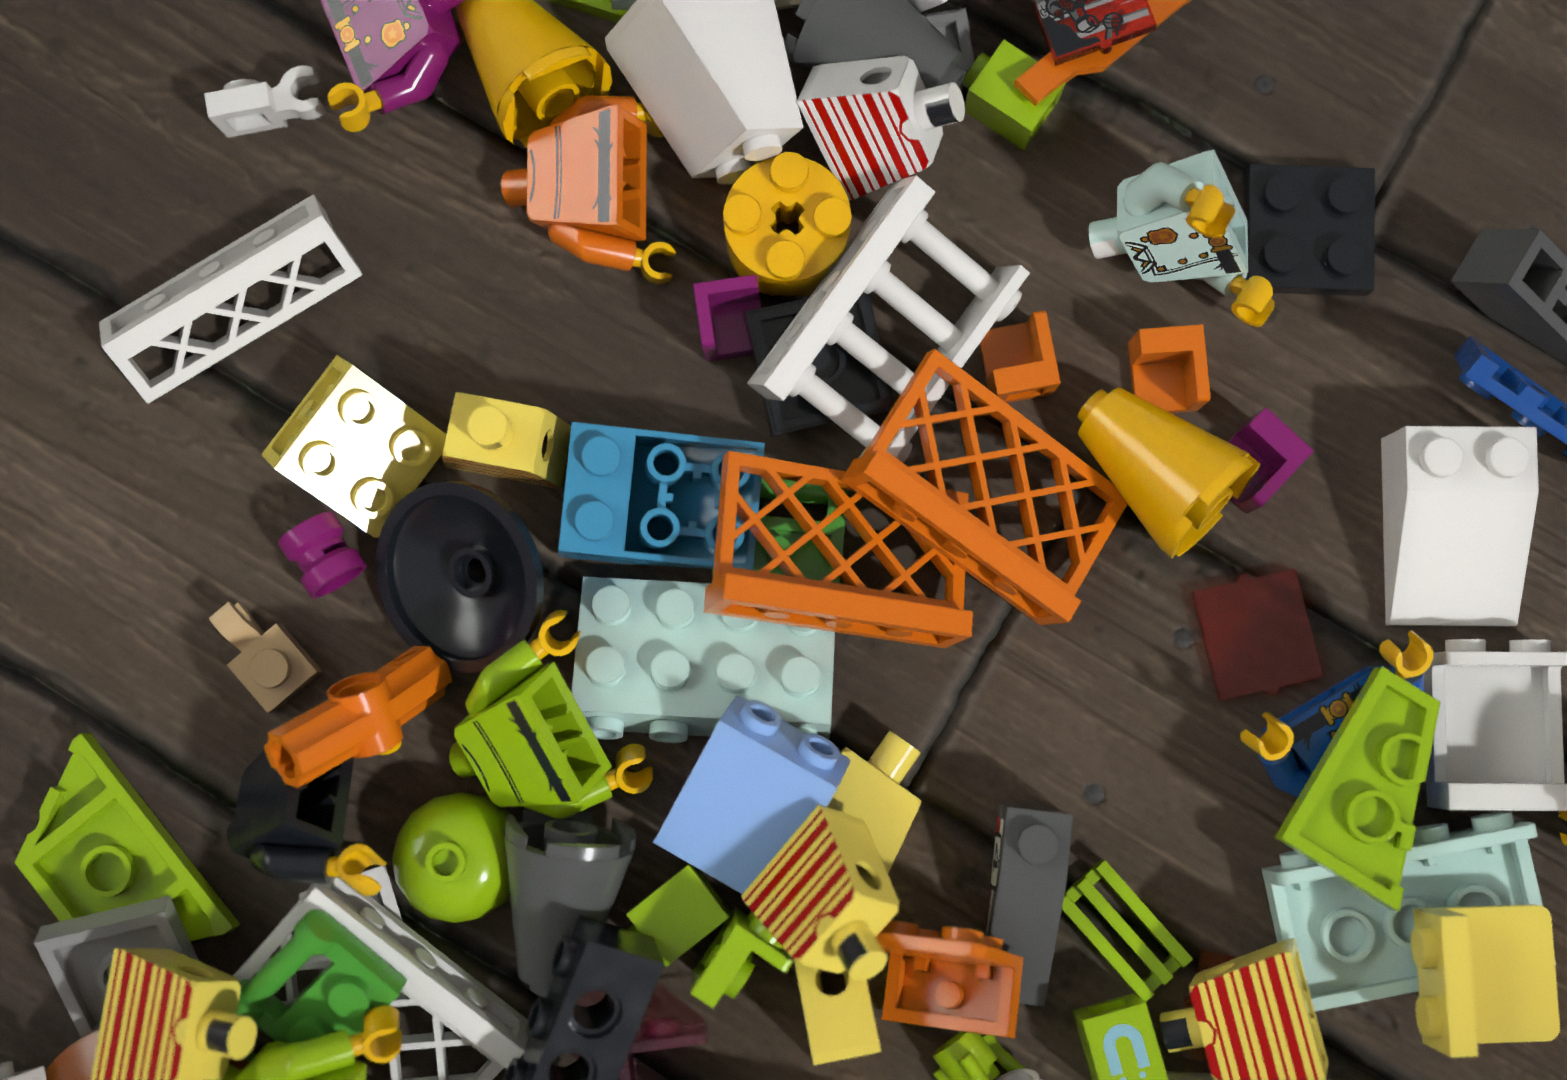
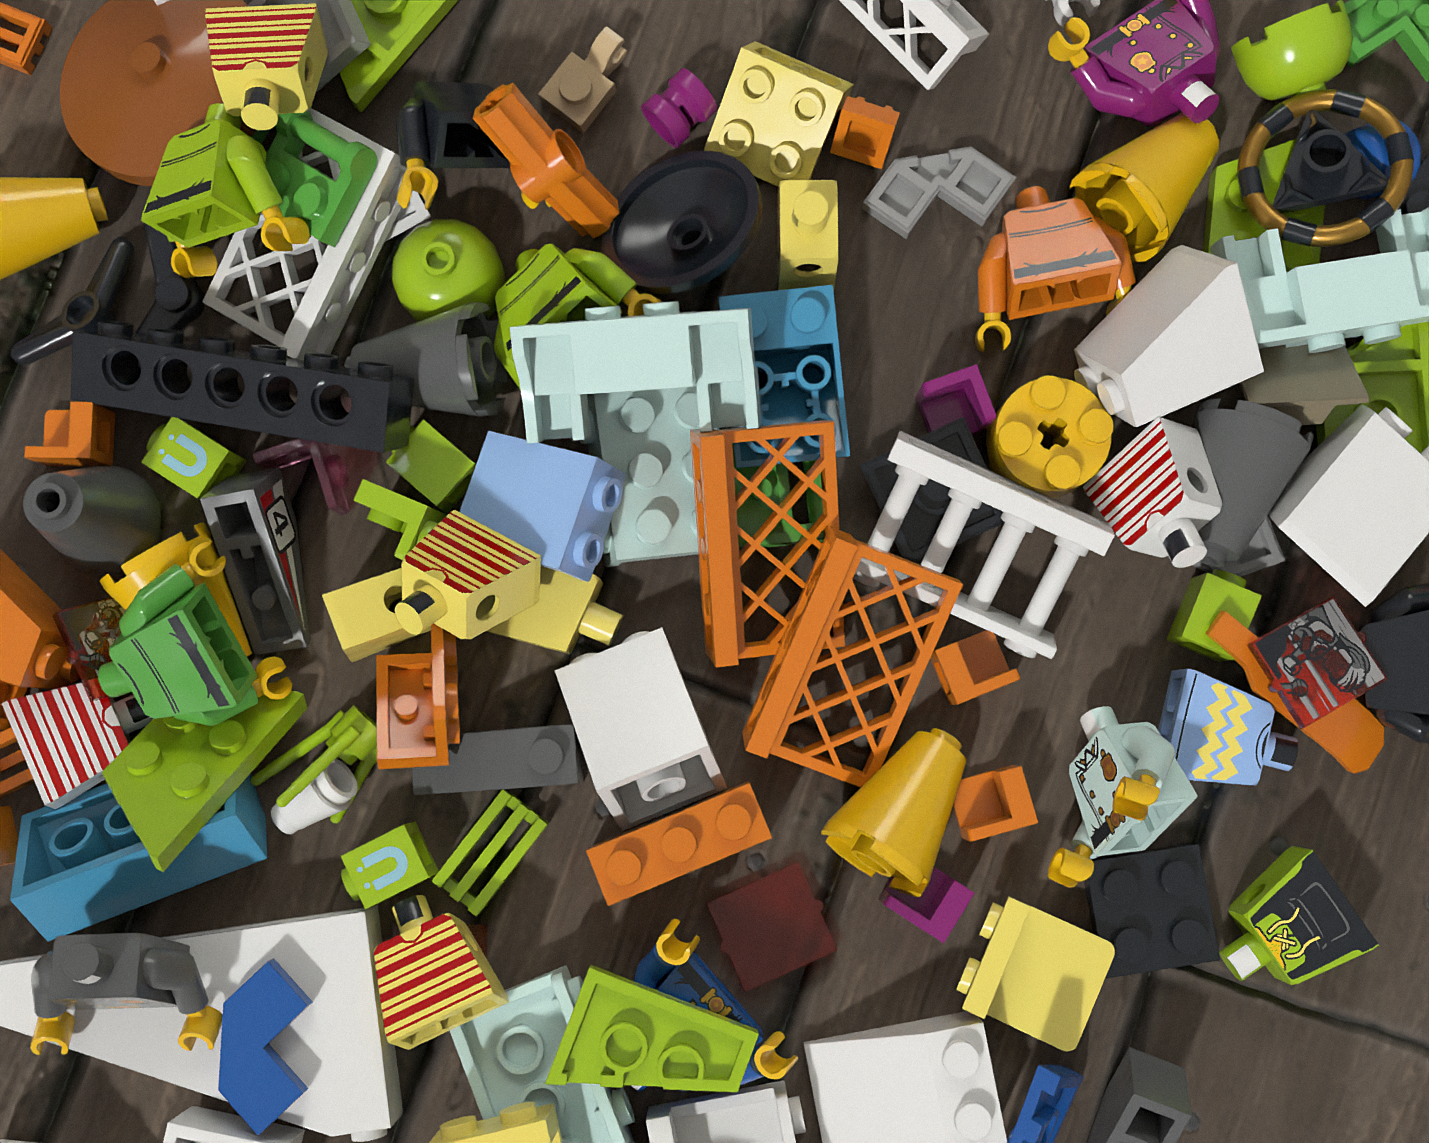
camera: 80 degrees right, 0 degrees up
none -> light aqua bracket [510,301,762,443]
none -> white slope [555,627,727,831]
none -> orange arch [586,781,772,906]
none -> orange tile [830,96,900,169]
none -> light grey tile [862,146,1016,239]
none -> light yellow bracket [956,896,1115,1052]
none -> light blue torso [1158,668,1298,786]
none -> torso [1219,846,1379,985]

